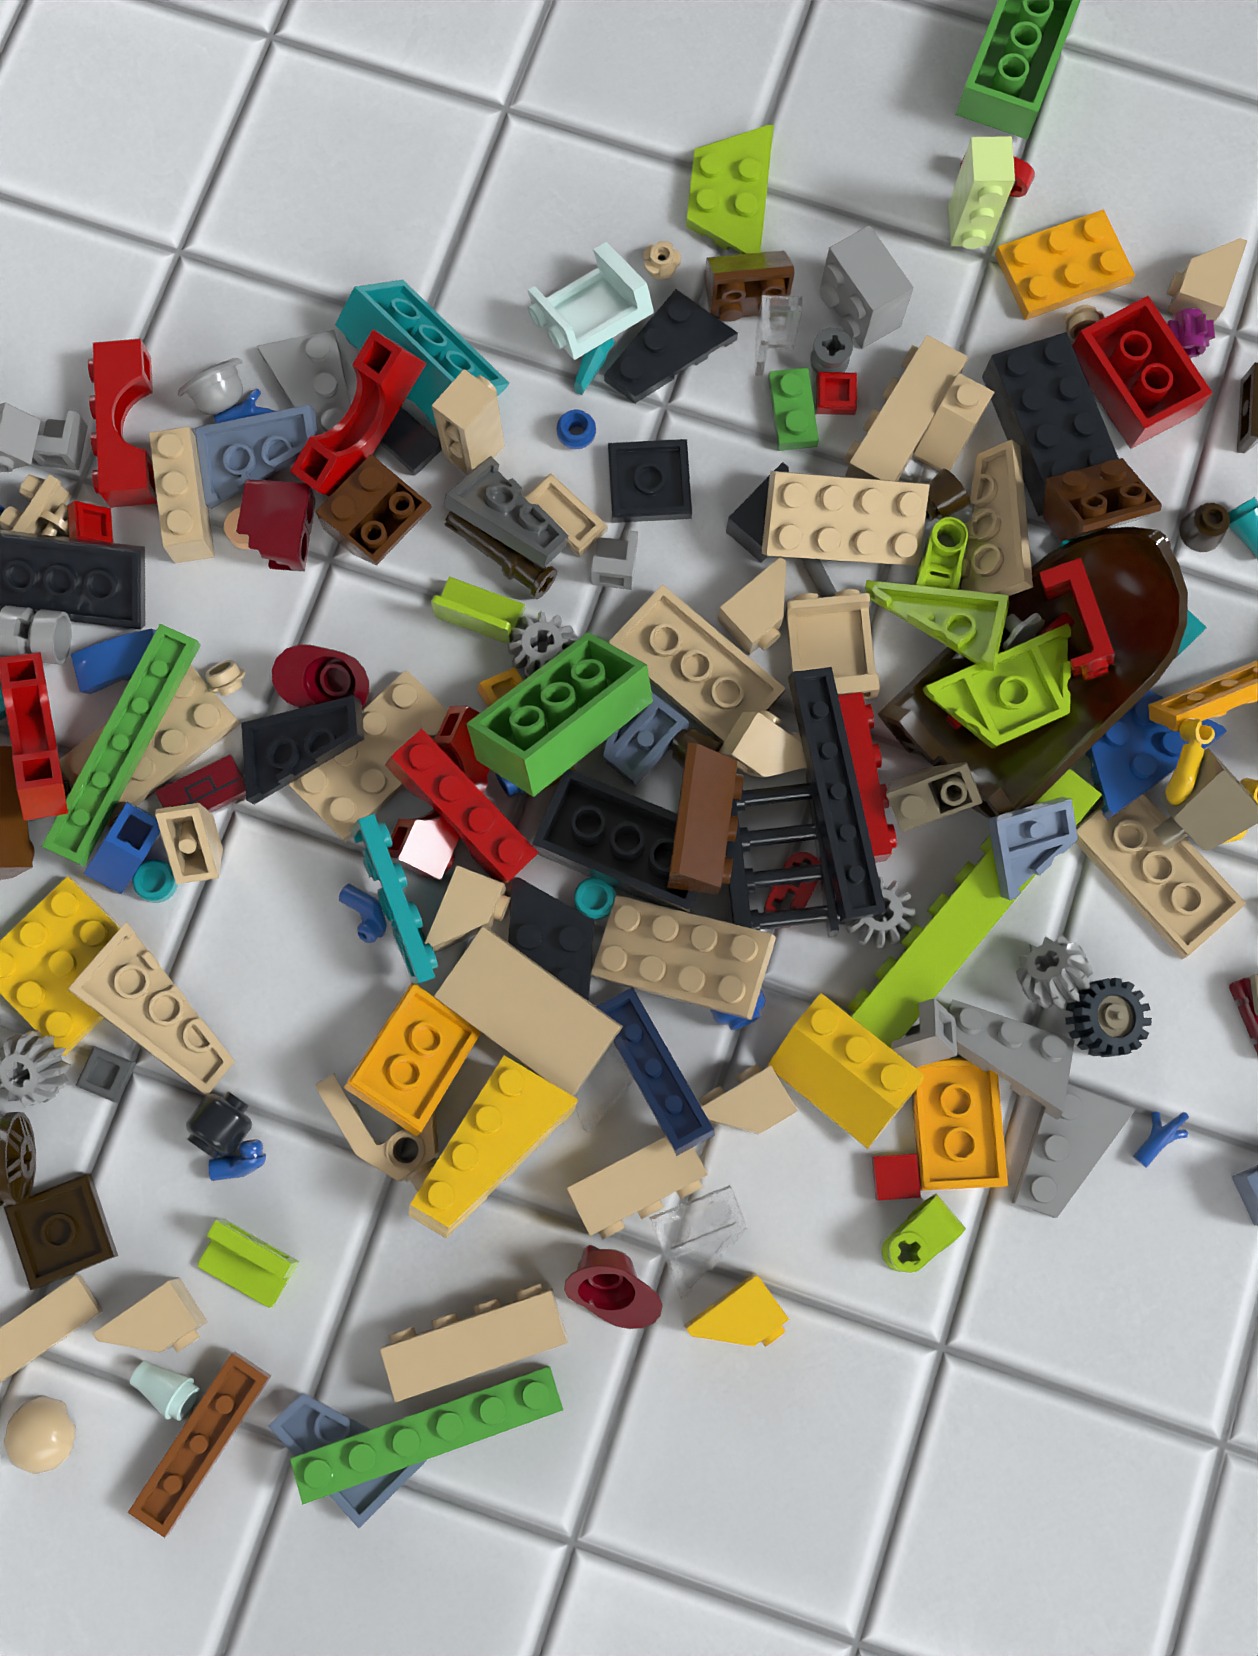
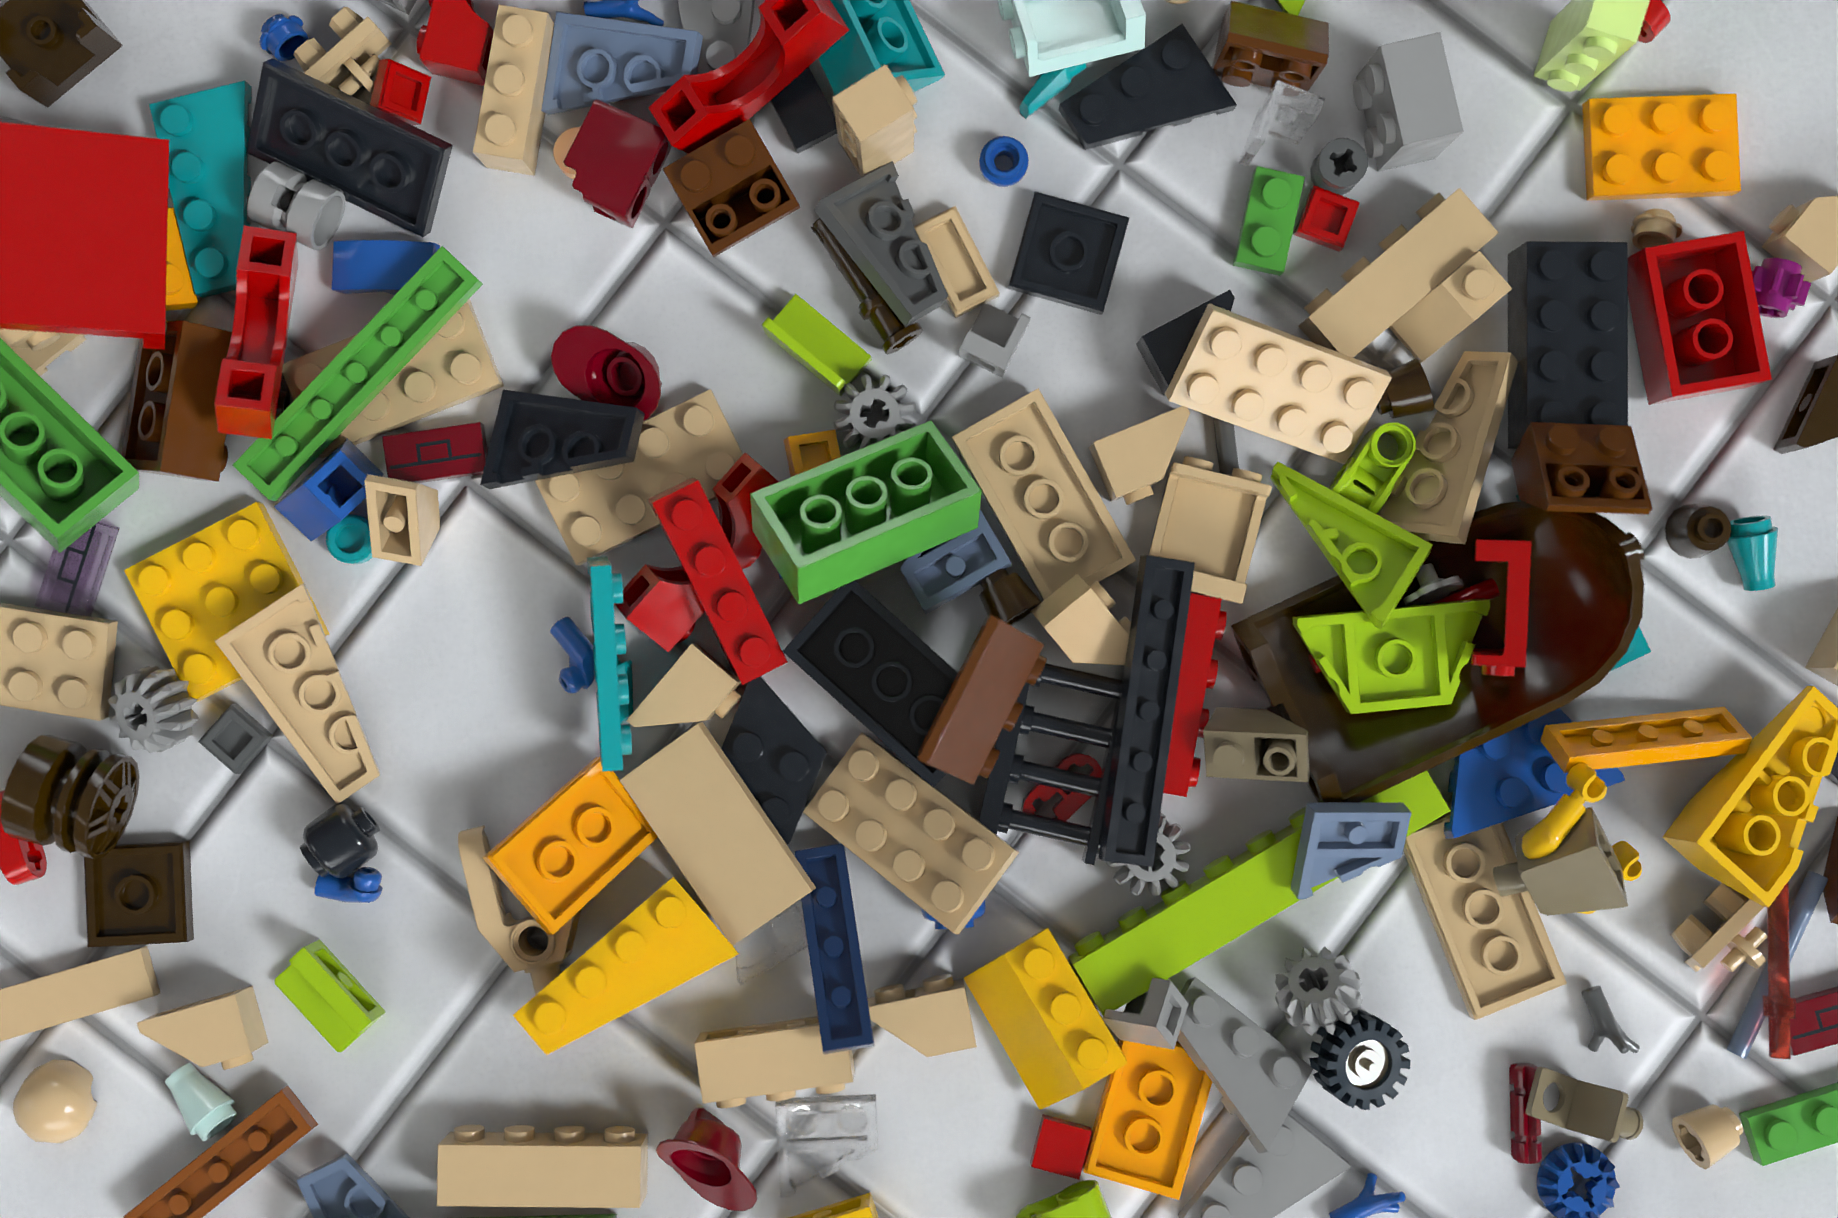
camera: 15 degrees right, 10 degrees up
tan plate [205,660,245,696] -> none
teal tile [574,877,616,920] -> none

